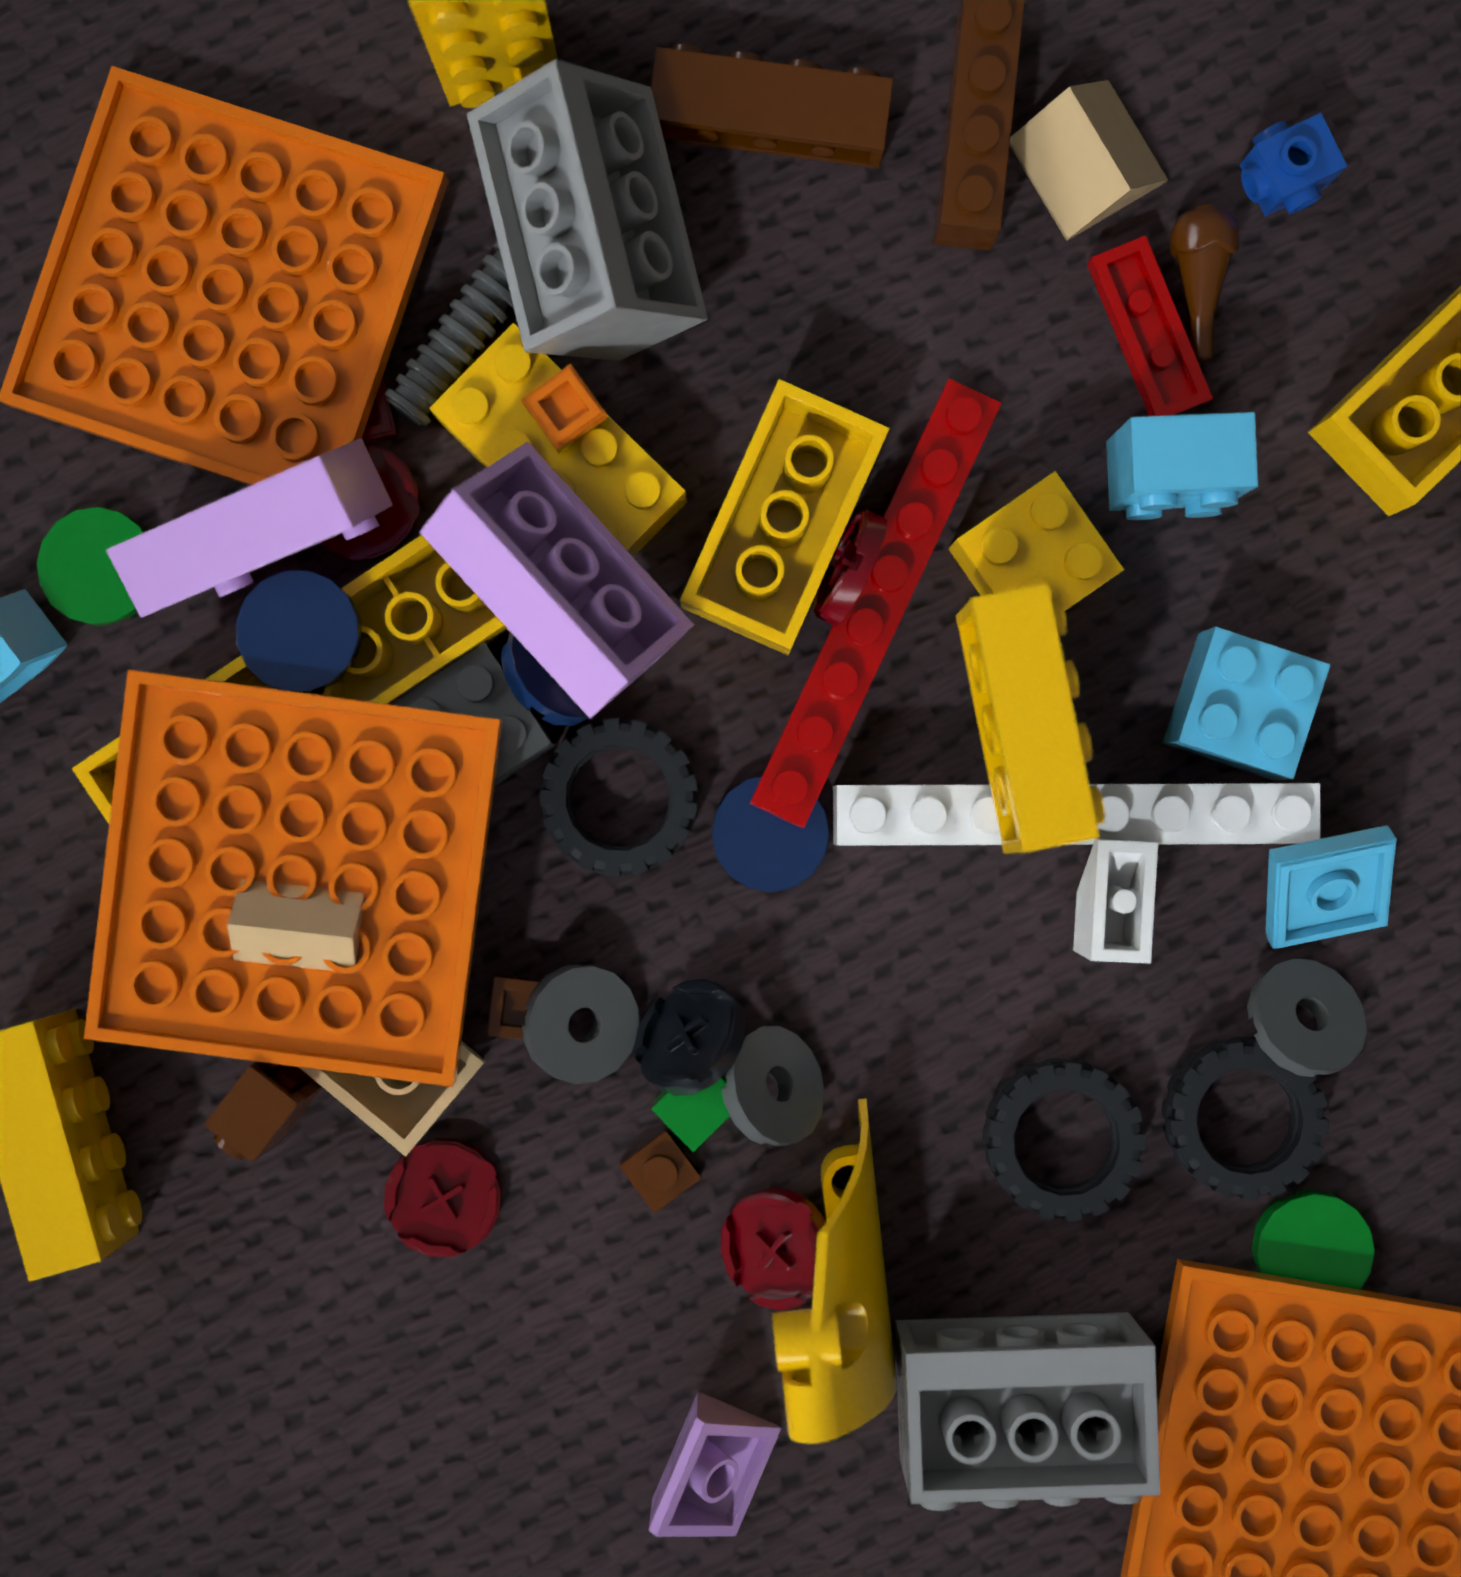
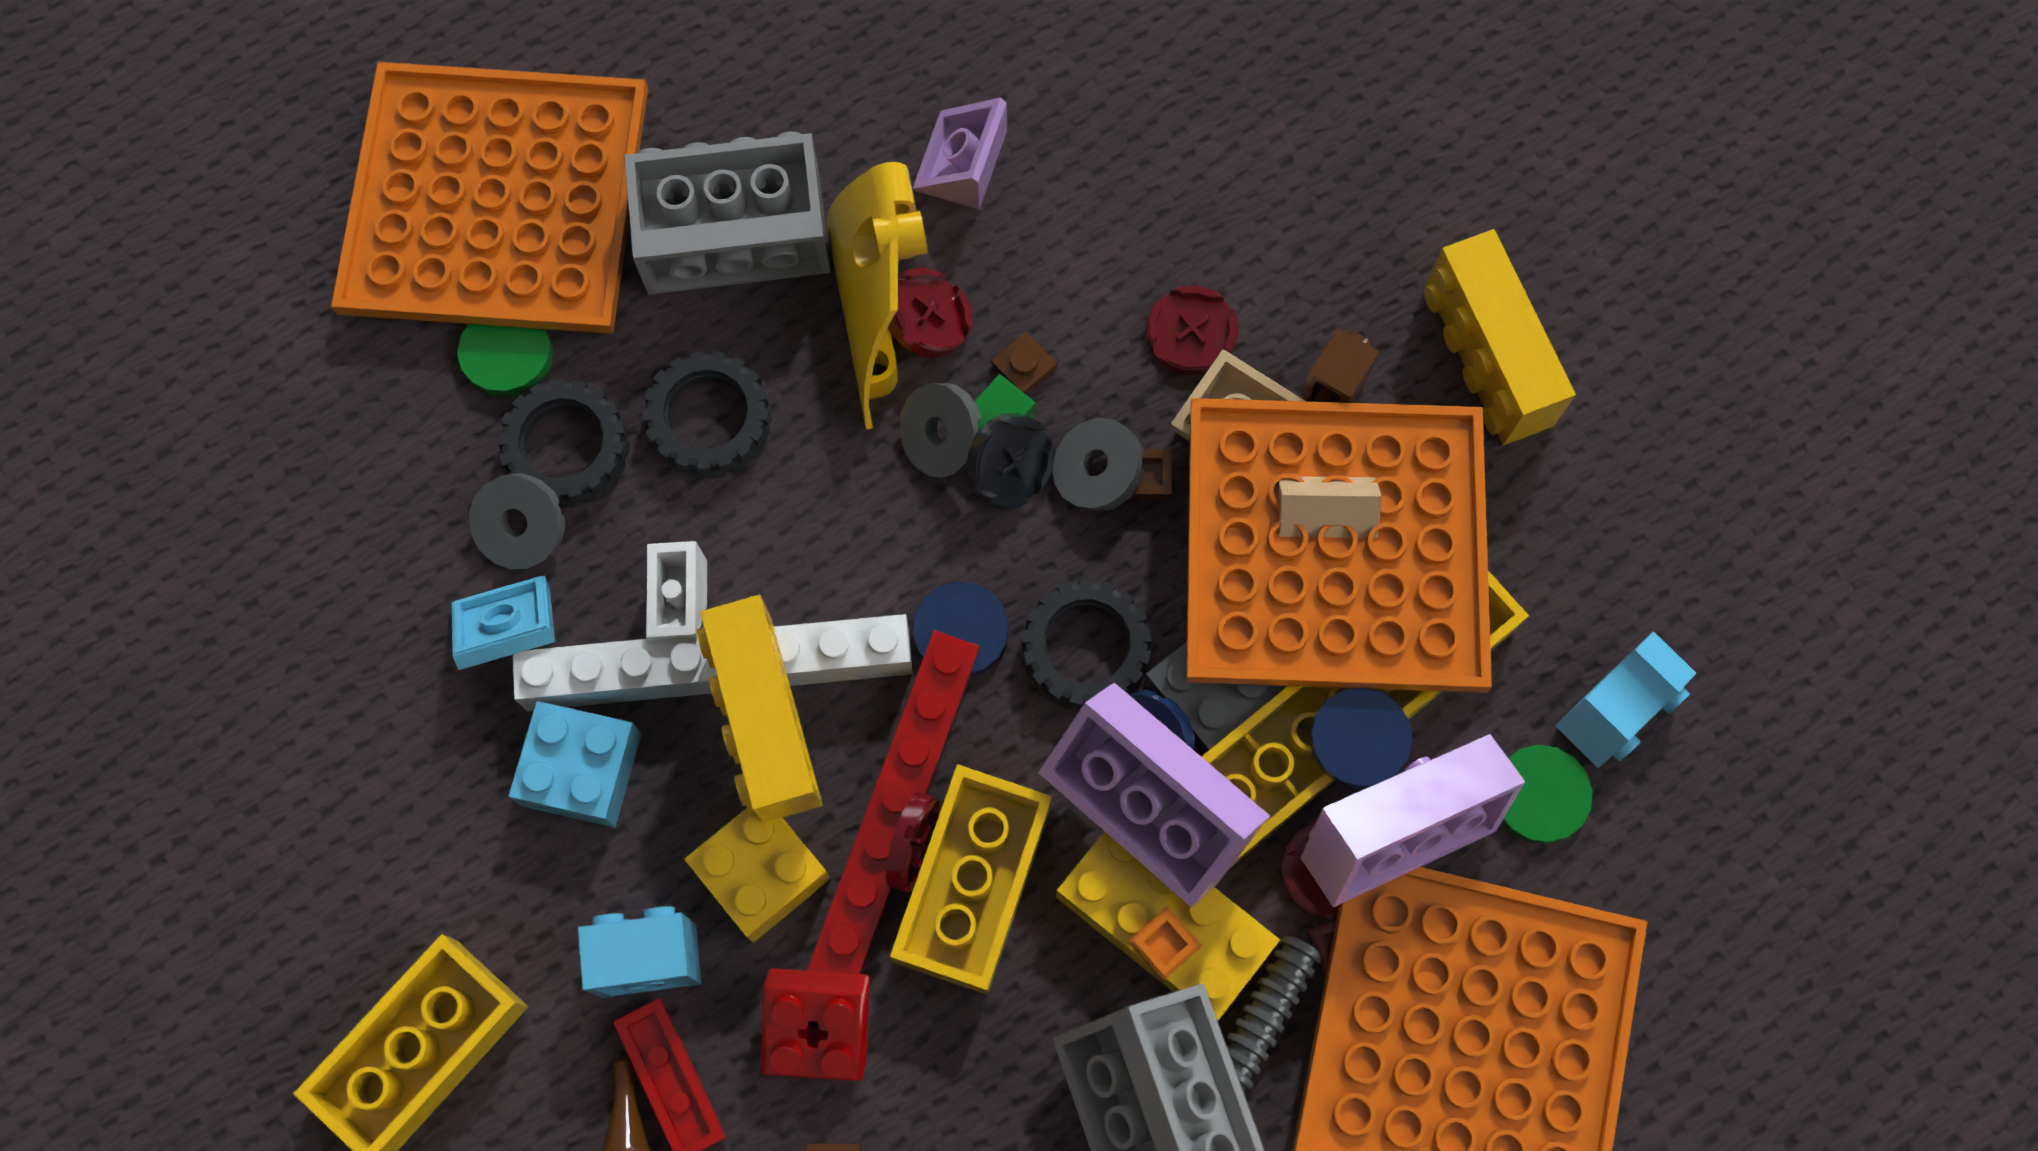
camera: 175 degrees right, 15 degrees down
none -> red brick [761,968,870,1081]

